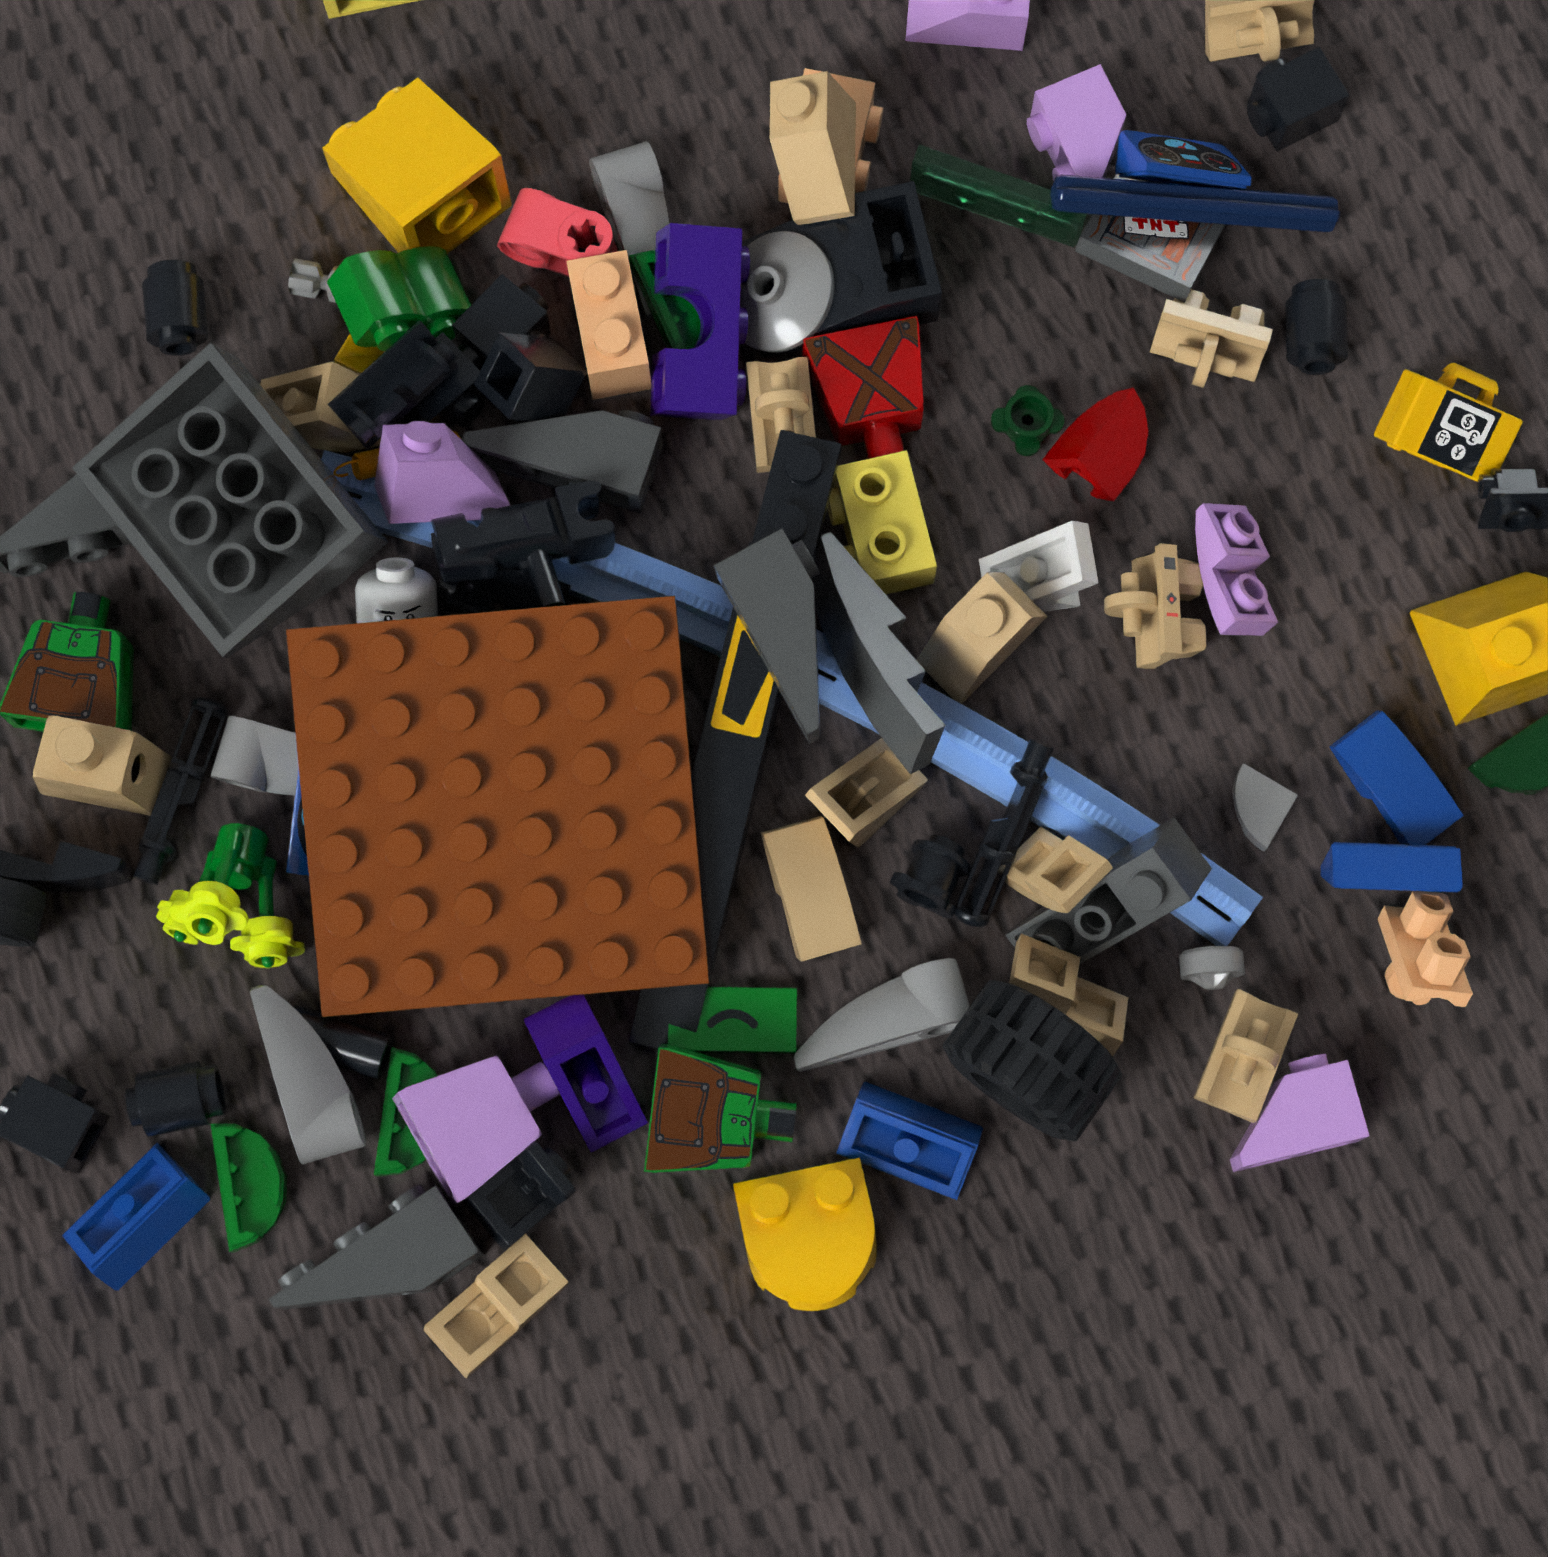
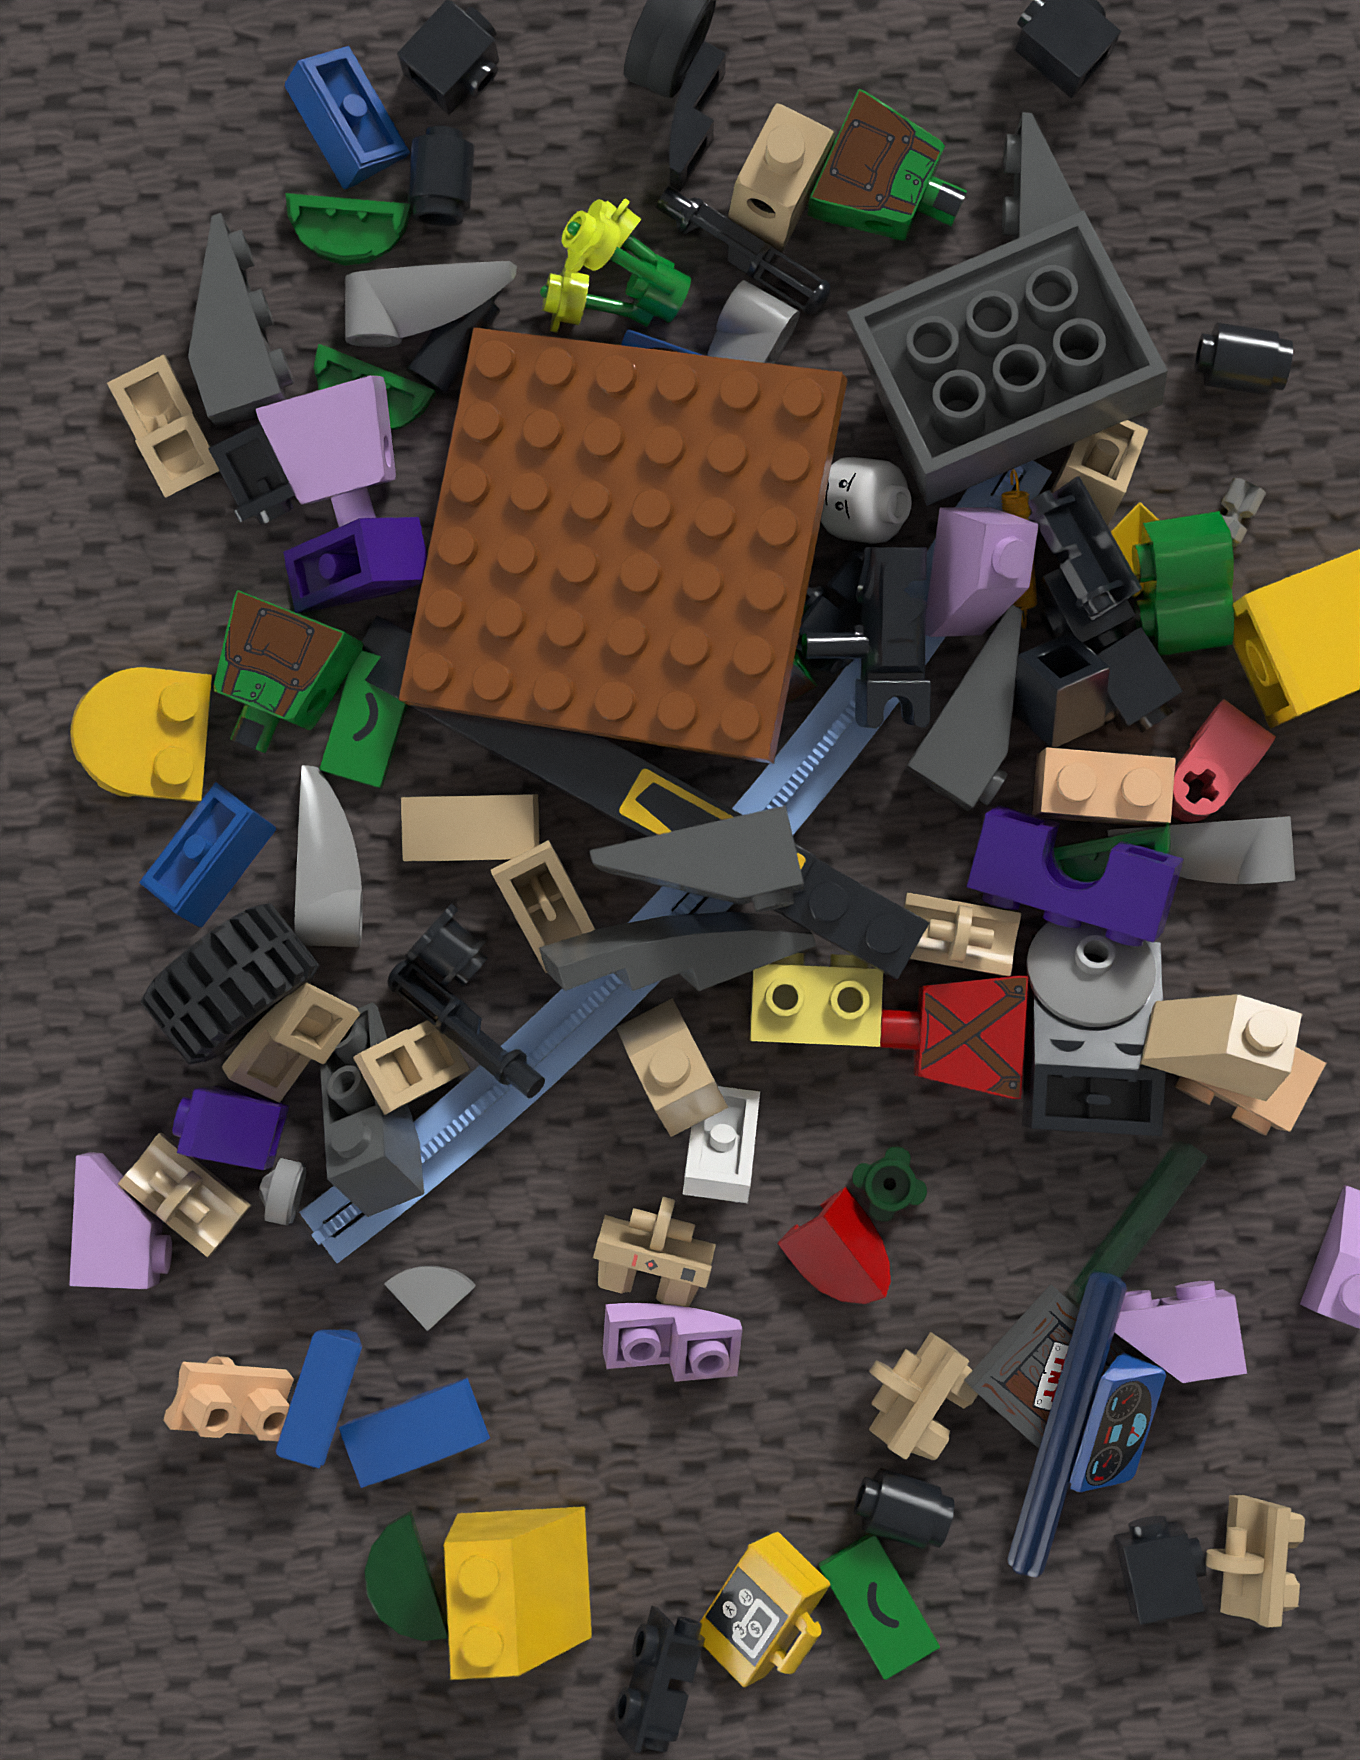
camera: 110 degrees right, 10 degrees up
none -> dark purple slope [172,1085,290,1170]
none -> green tile [819,1533,940,1680]

